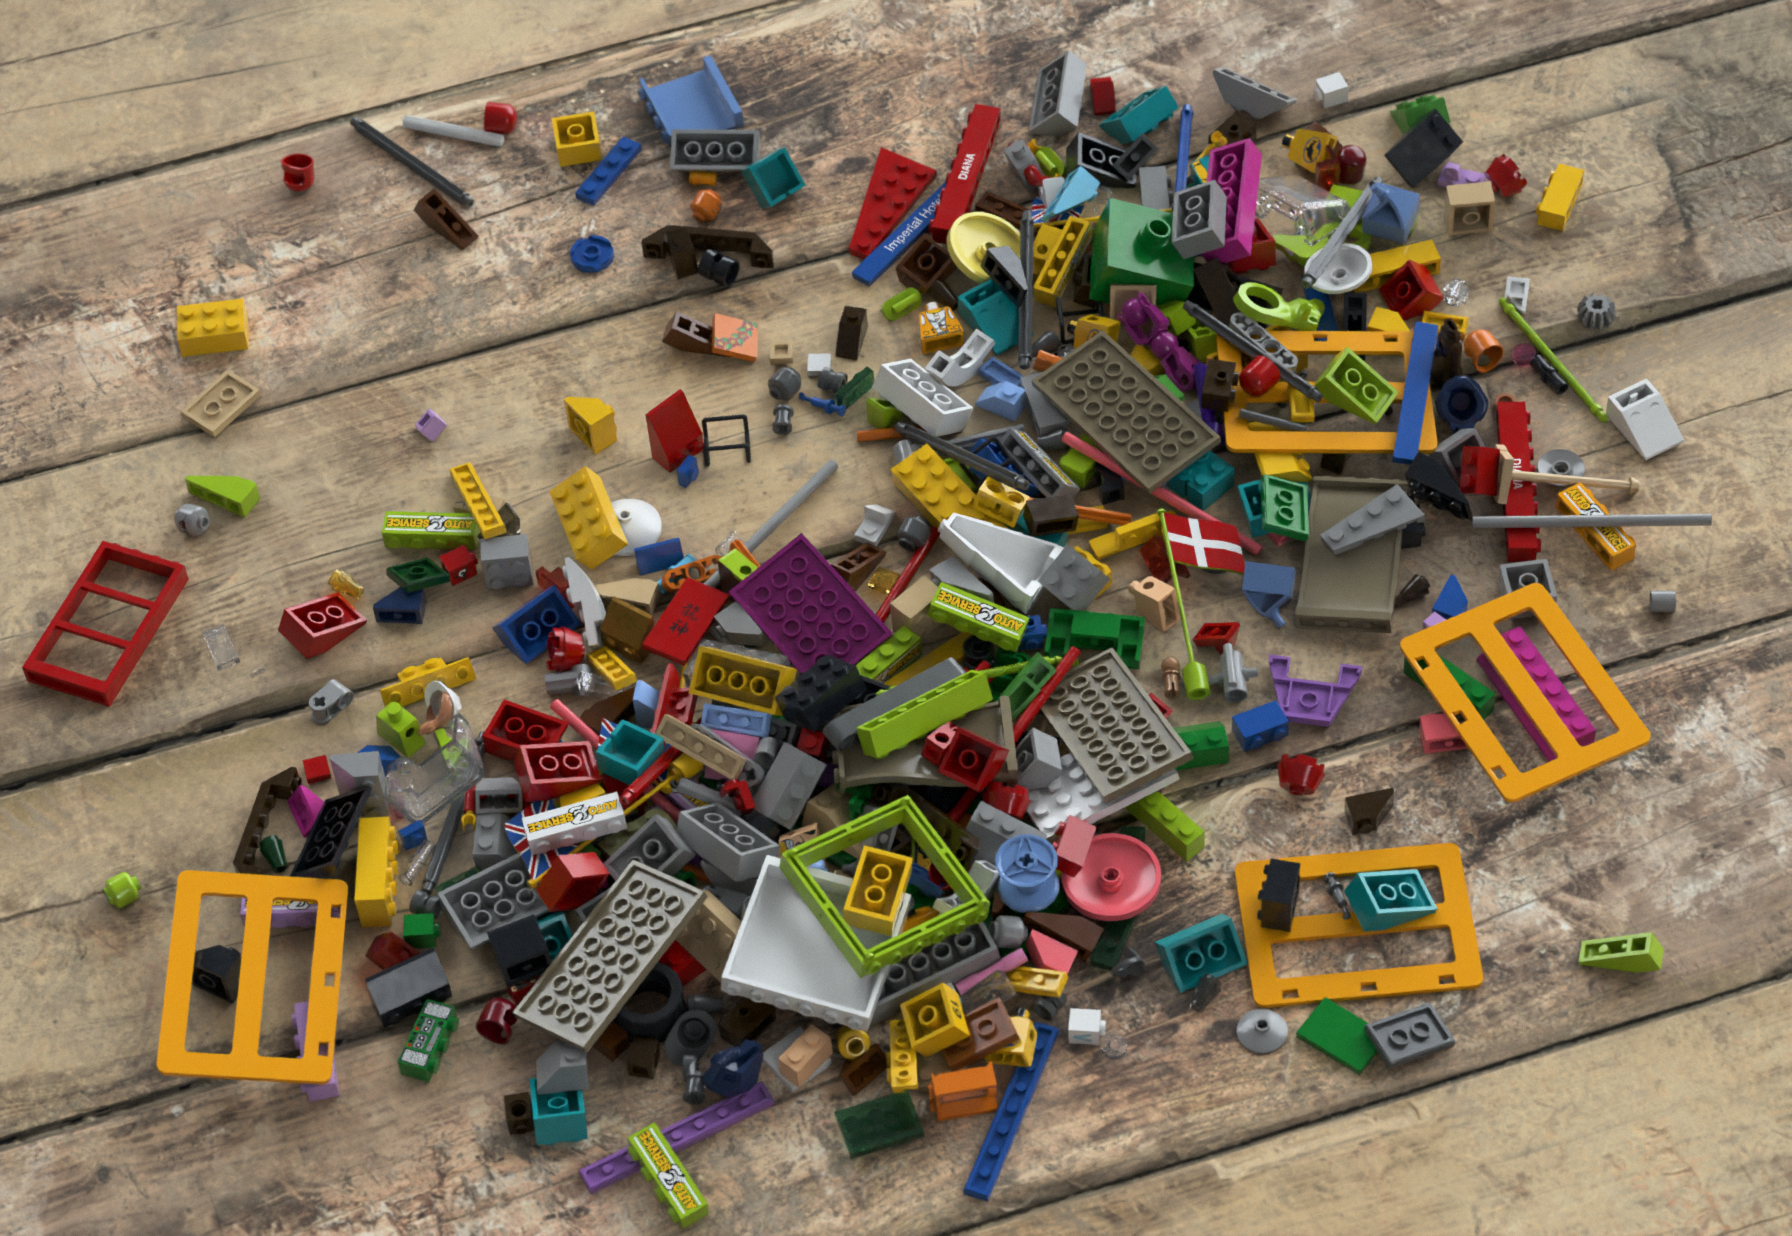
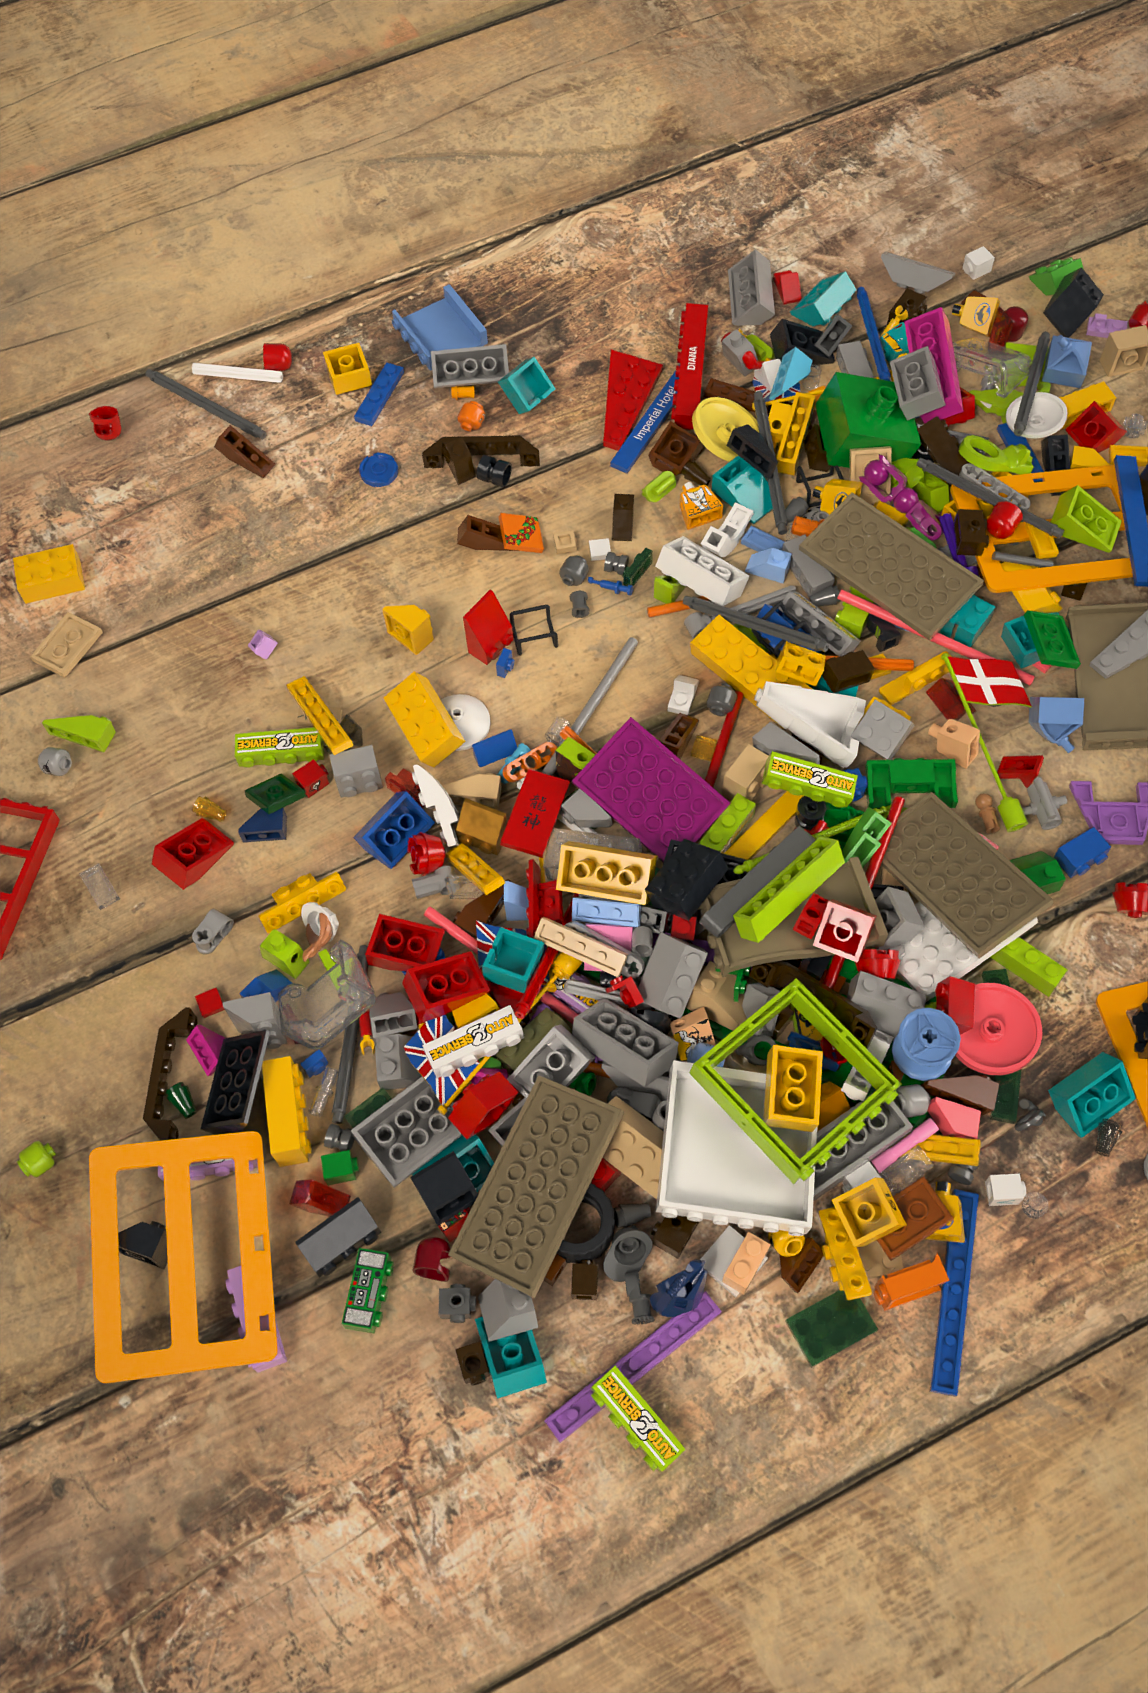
camera: 10 degrees left, 10 degrees up
none -> dark grey brick [439,1284,476,1323]

